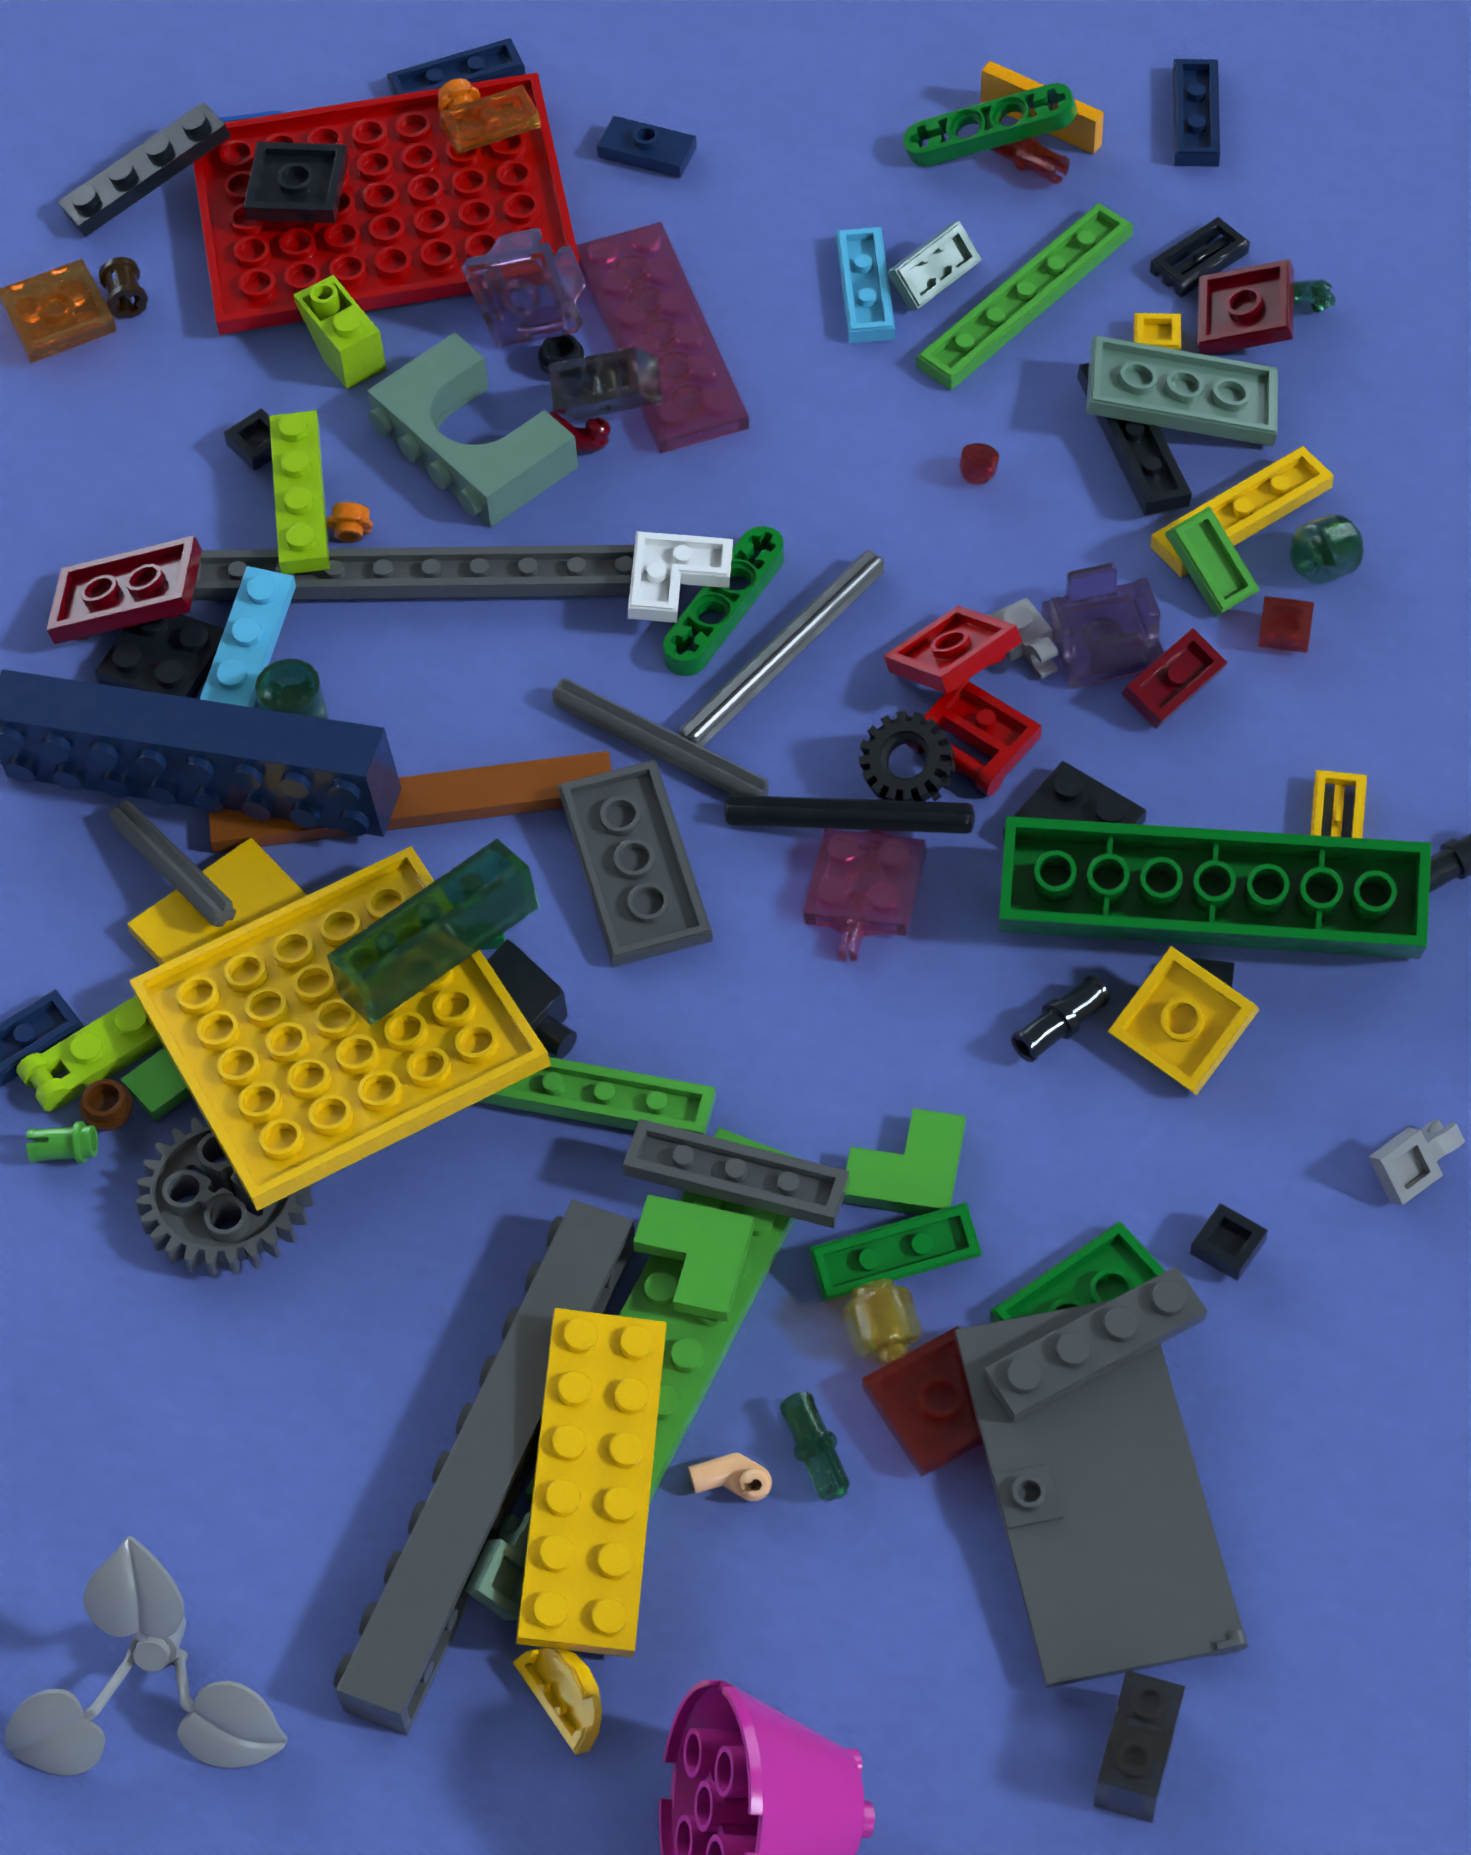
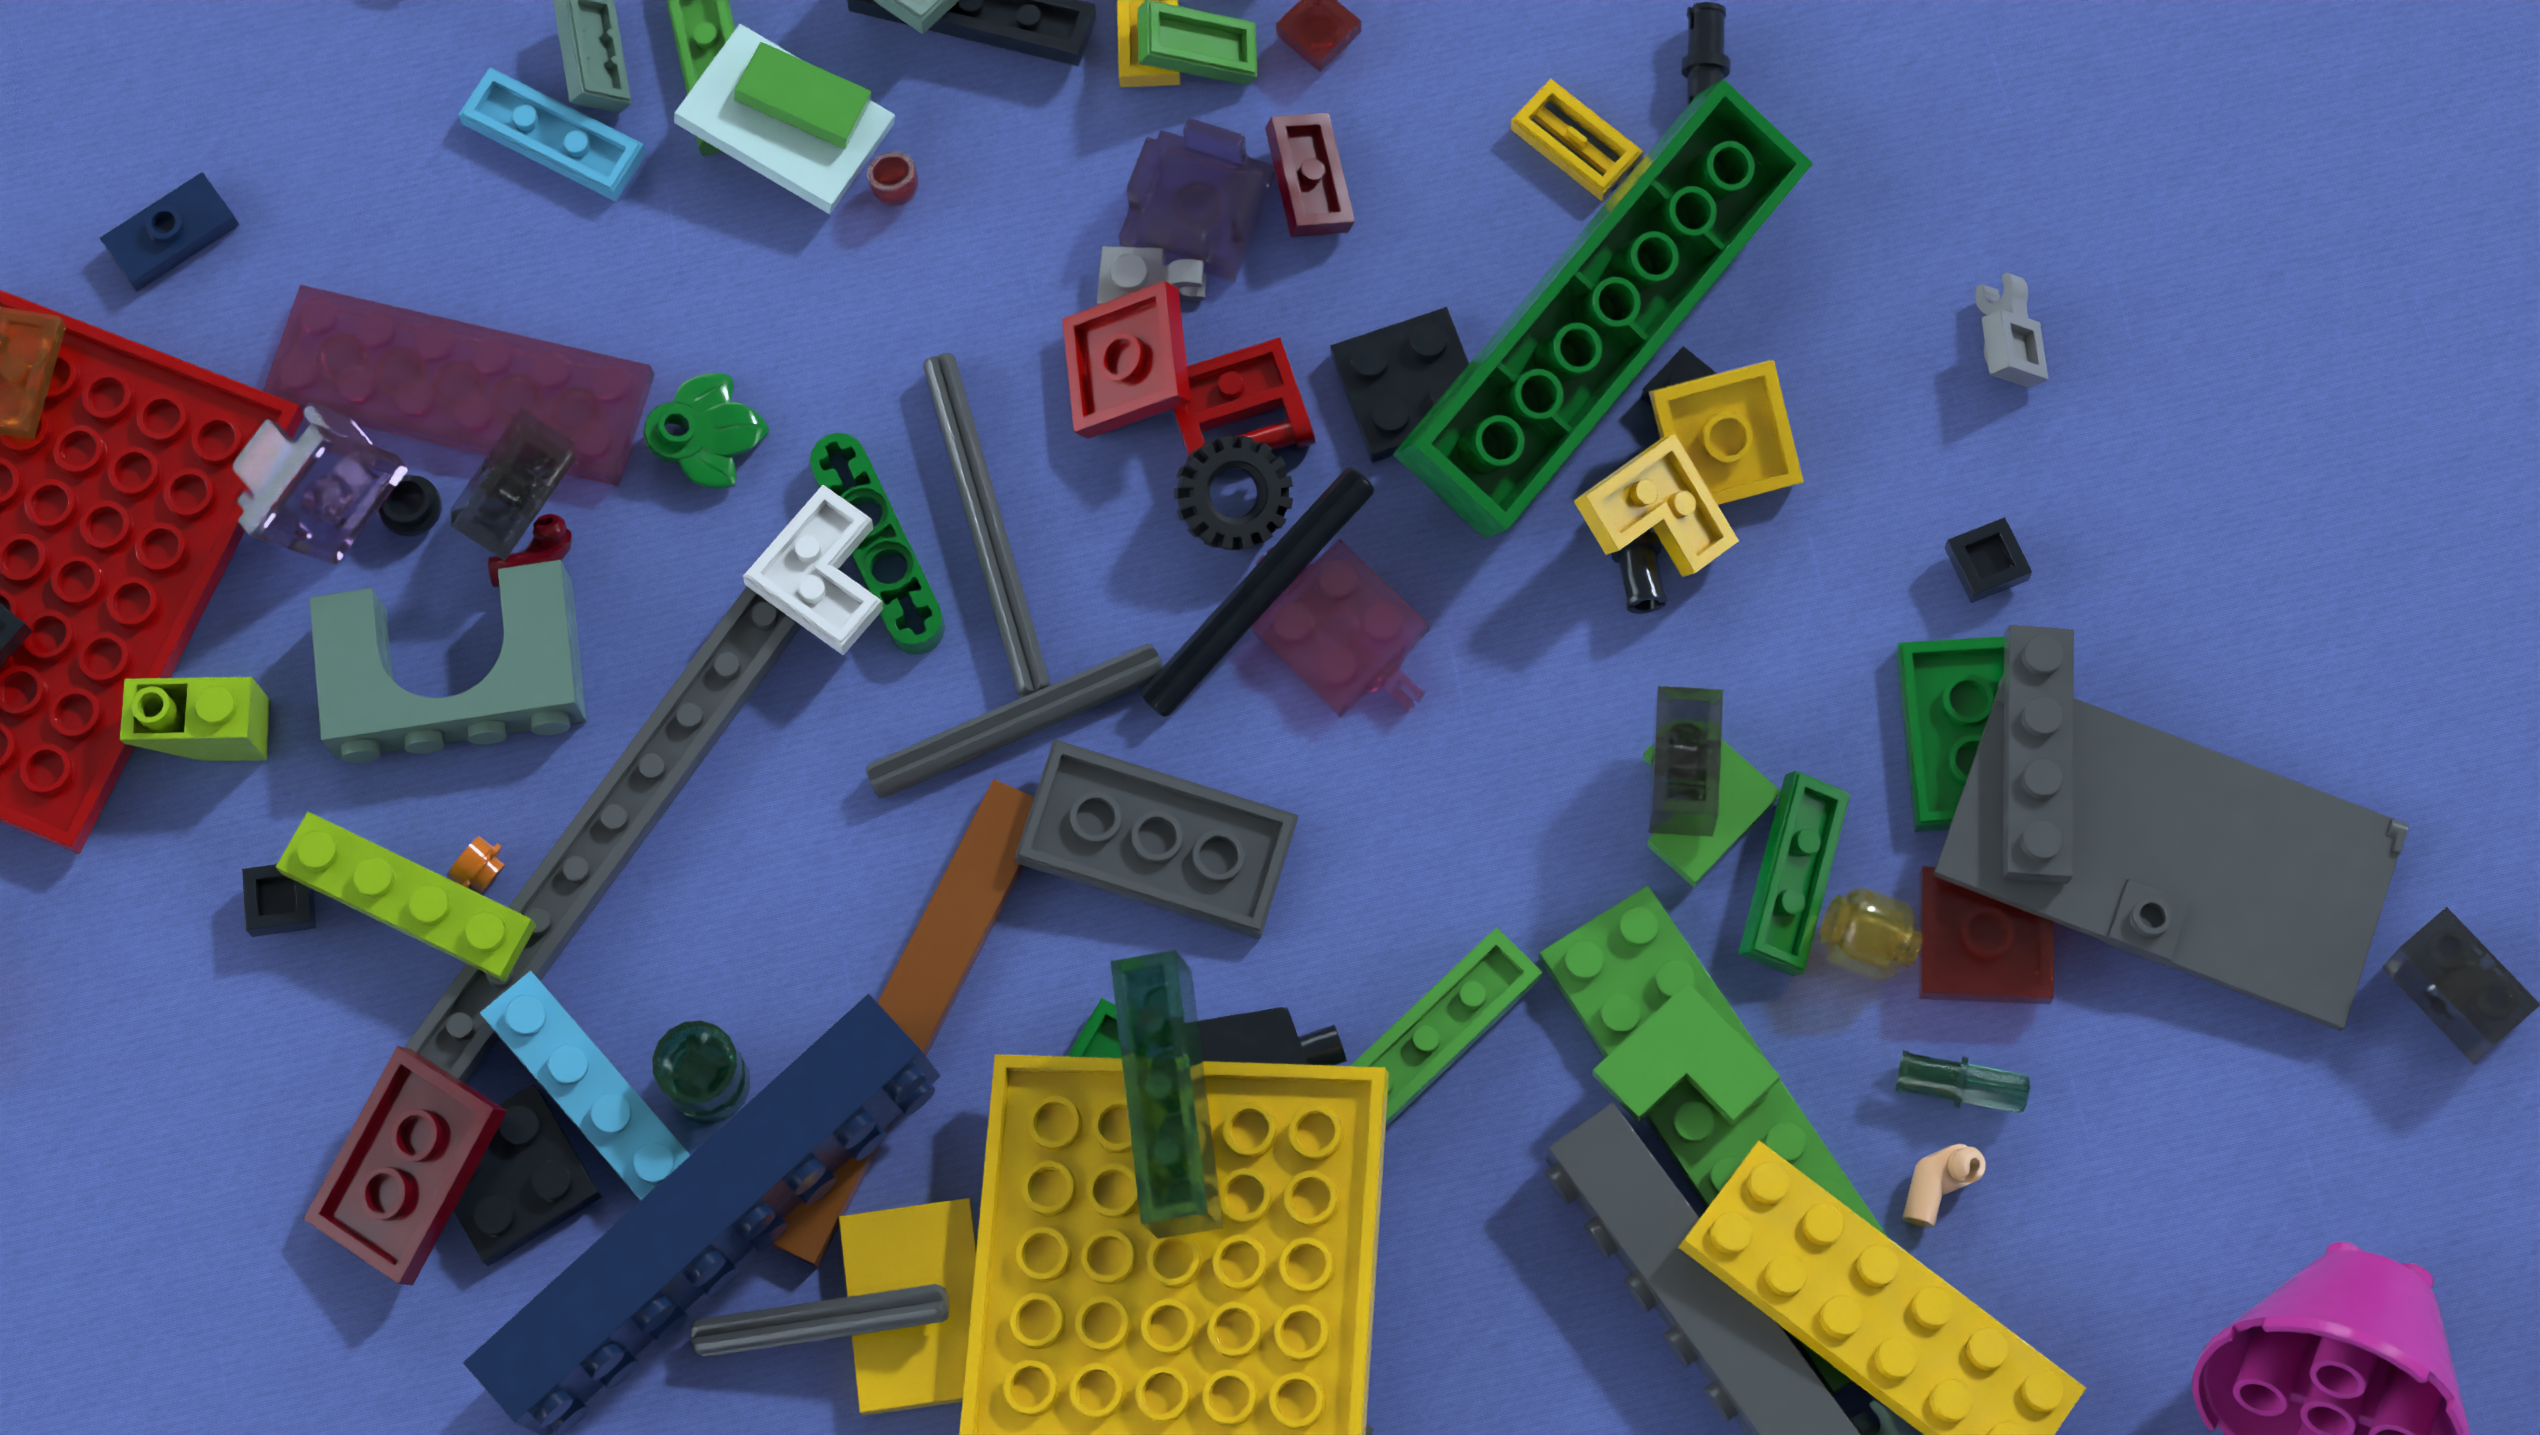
camera: 55 degrees left, 15 degrees up
dark grey plate [623,1119,850,1228] -> none
none -> green plate [643,373,769,489]
none -> light aqua tile [674,24,895,214]
none -> bright green tile [734,42,872,149]
none -> yellow plate [1573,433,1739,577]
none -> clear smoke brick [1648,686,1723,837]

